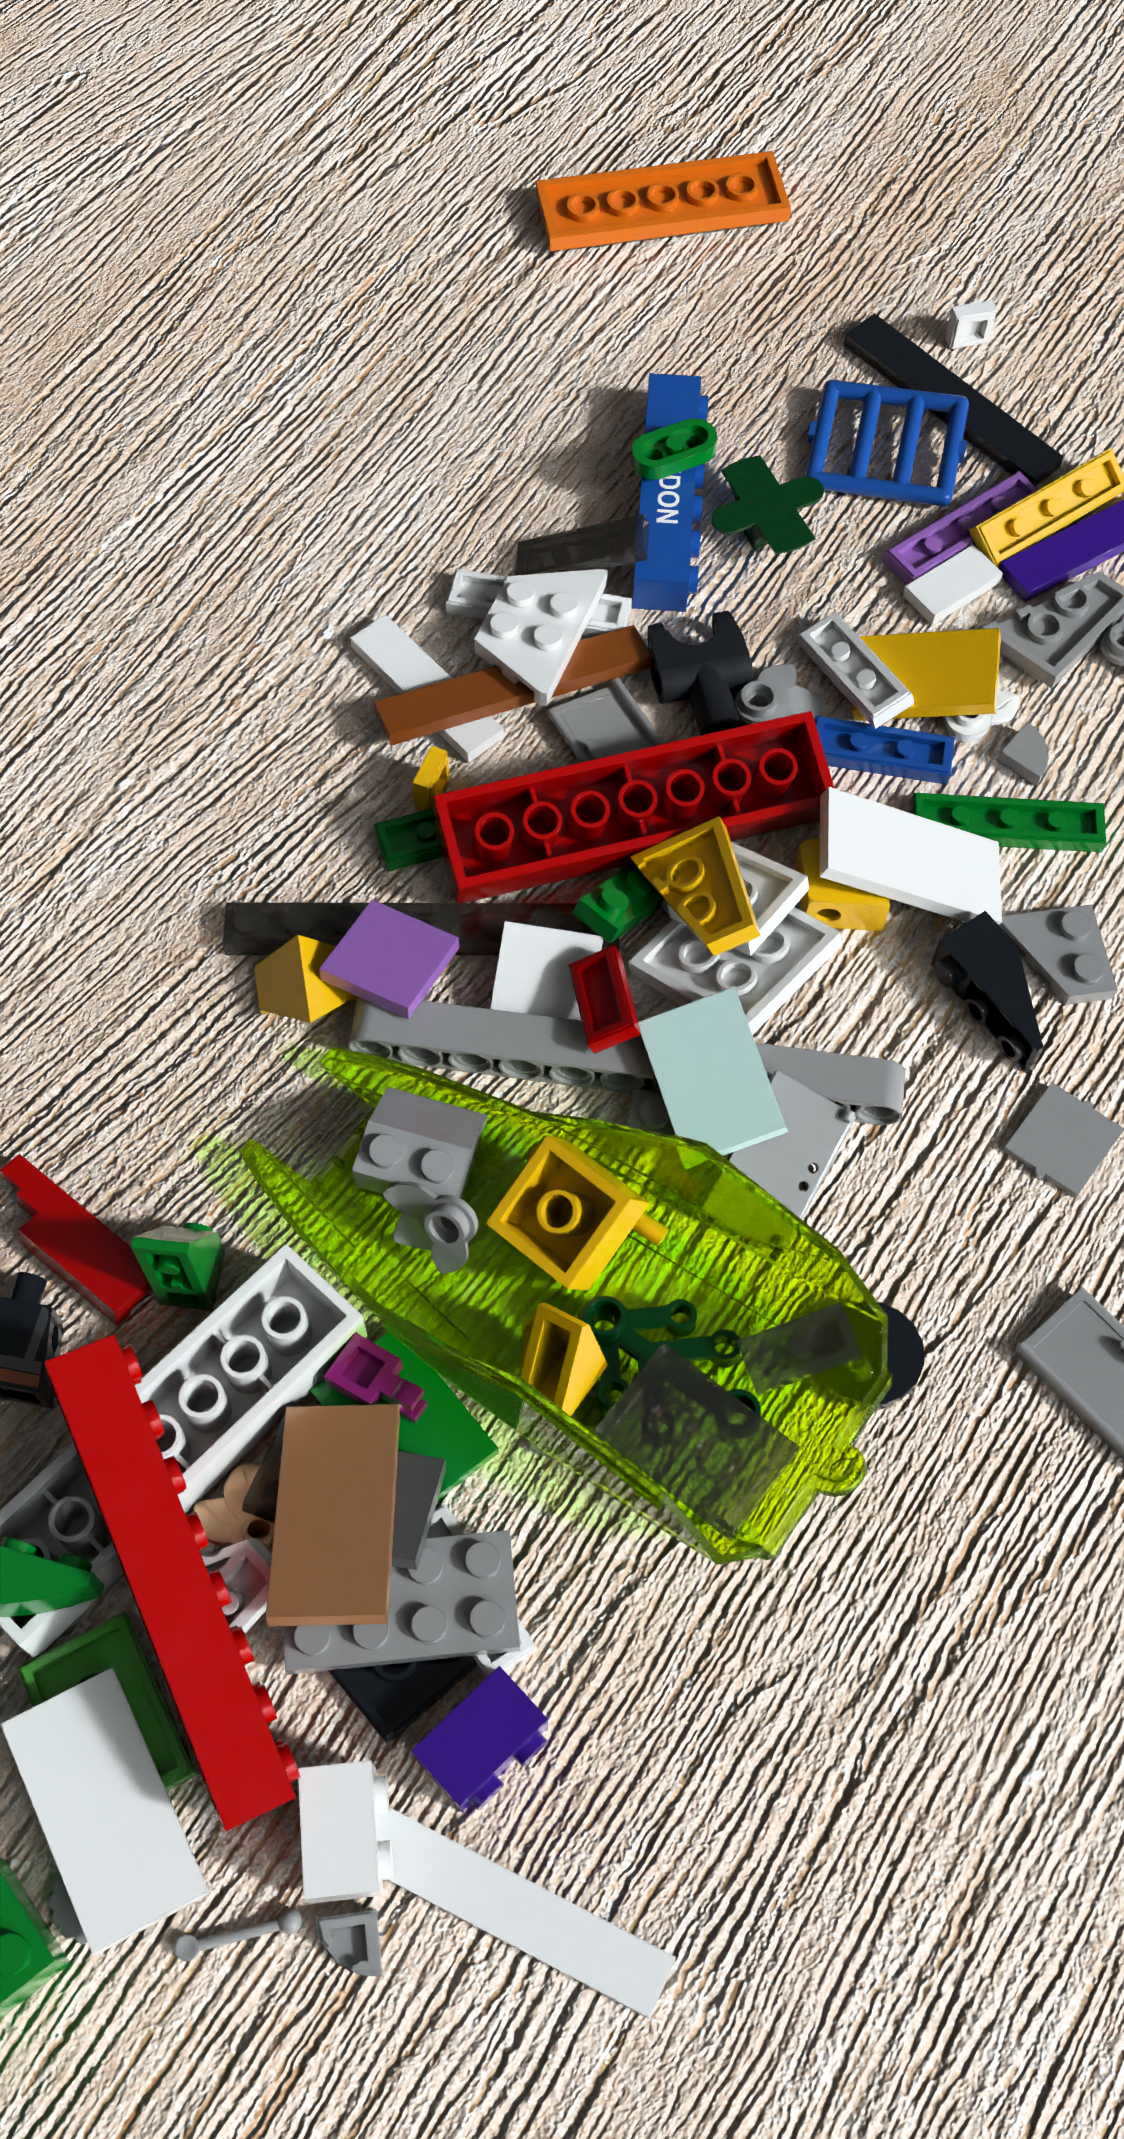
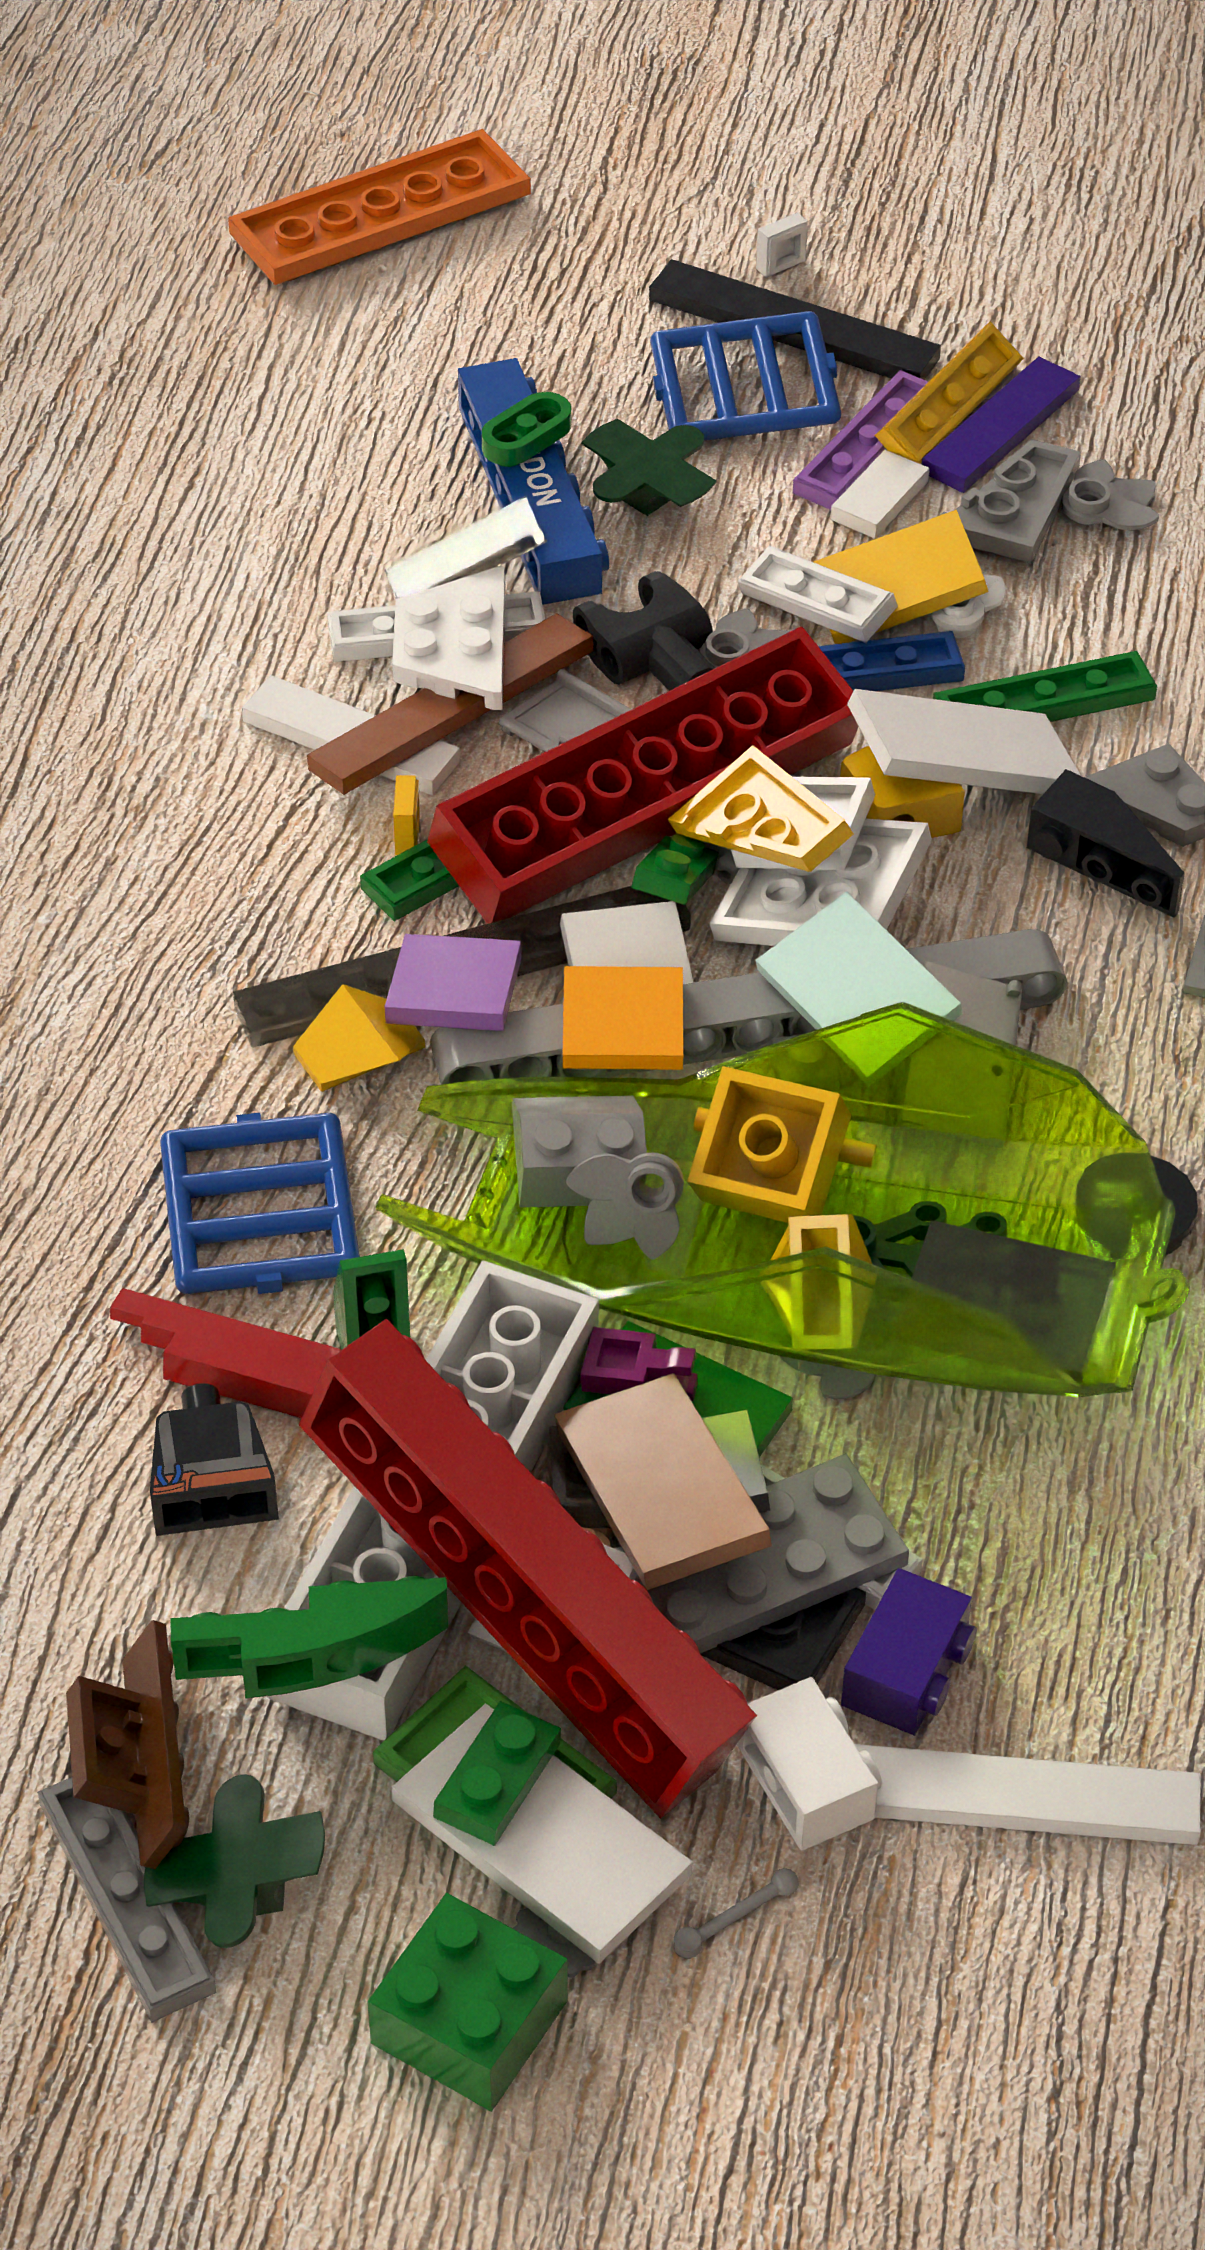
camera: 20 degrees left, 15 degrees down
light grey tile [315,1910,384,1977] -> none
red tile [568,945,641,1054] -> none
clear smoke plate [737,1302,862,1396] -> none
light grey tile [998,722,1048,786] -> none
none -> blue bar [160,1113,360,1294]
none -> green plate [433,1701,561,1846]
none -> light orange tile [562,966,683,1070]

